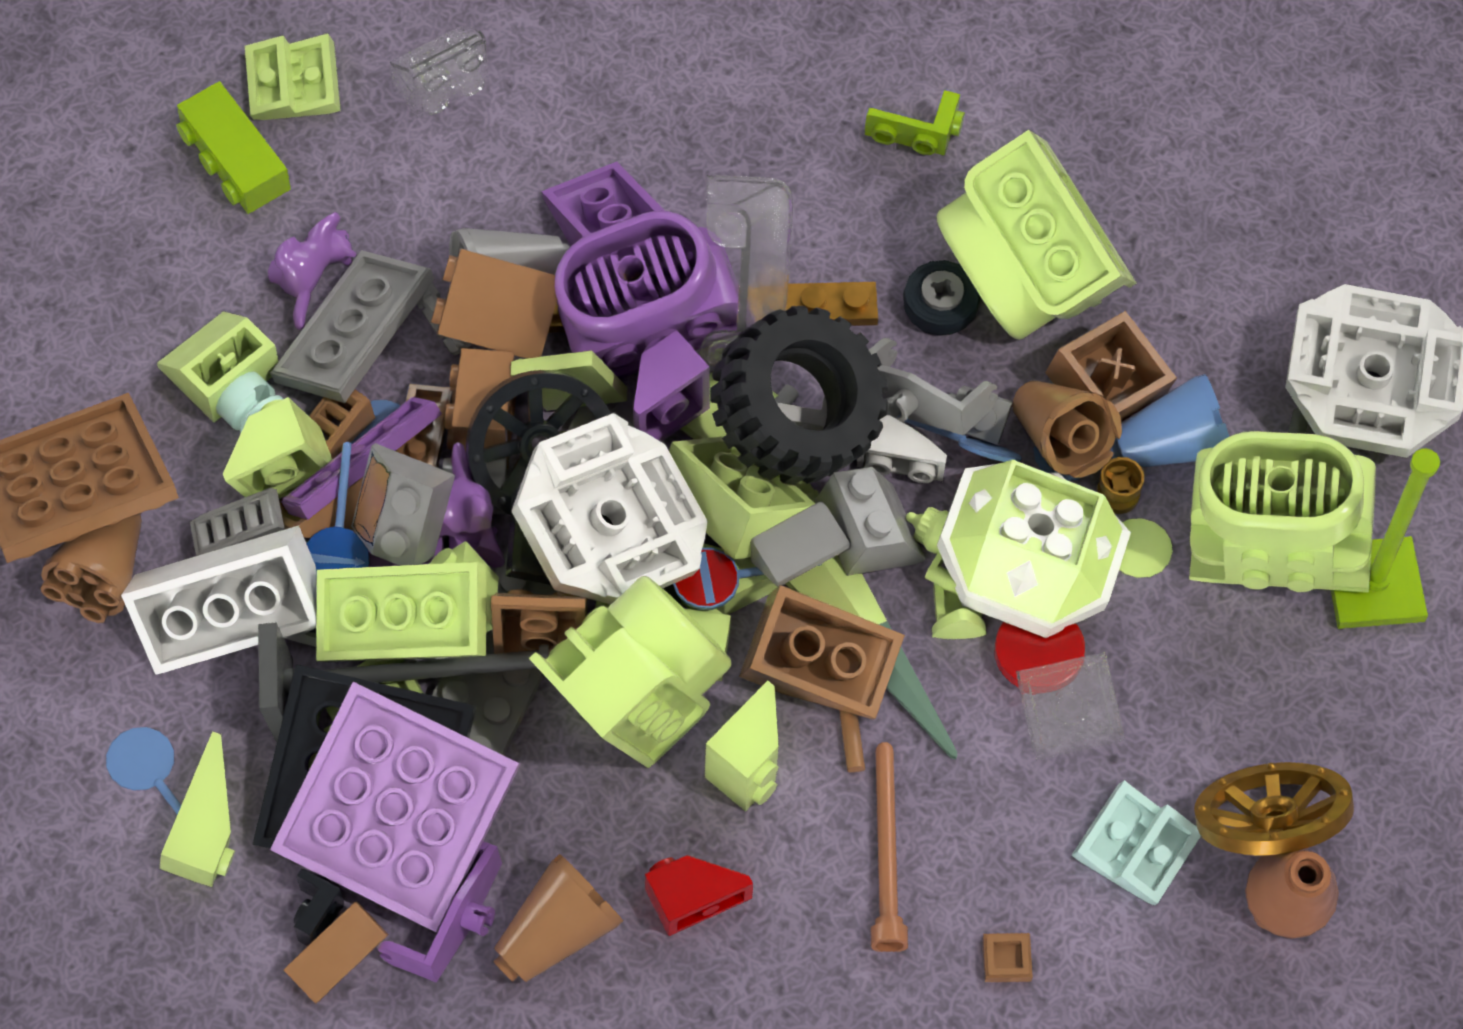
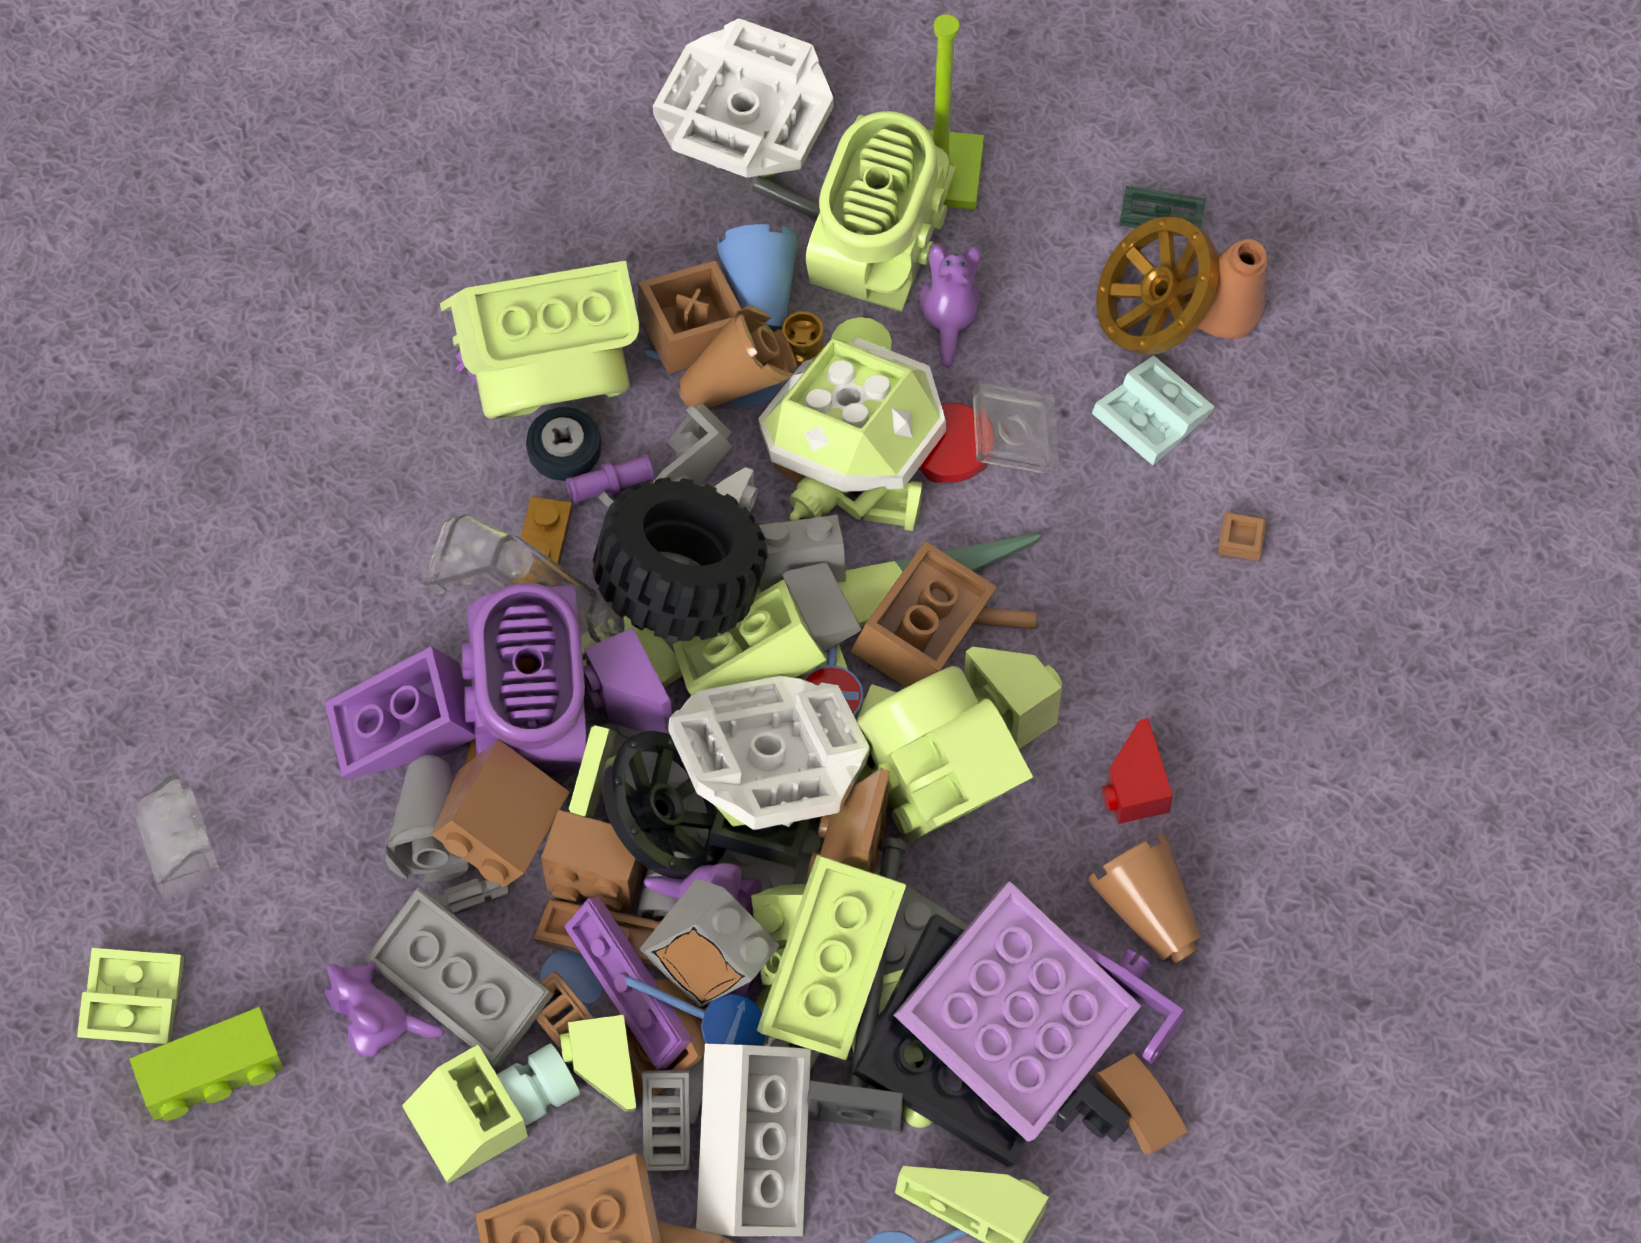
camera: 75 degrees left, 0 degrees up
lime bracket [864,90,965,156] -> none
nougat piece [871,742,908,952] -> none
medium blue piece [897,414,1022,462] -> none
none -> medium lavender pin [566,454,654,505]
none -> medium lavender animal [919,244,981,367]
none -> clear green tile [1119,186,1206,229]

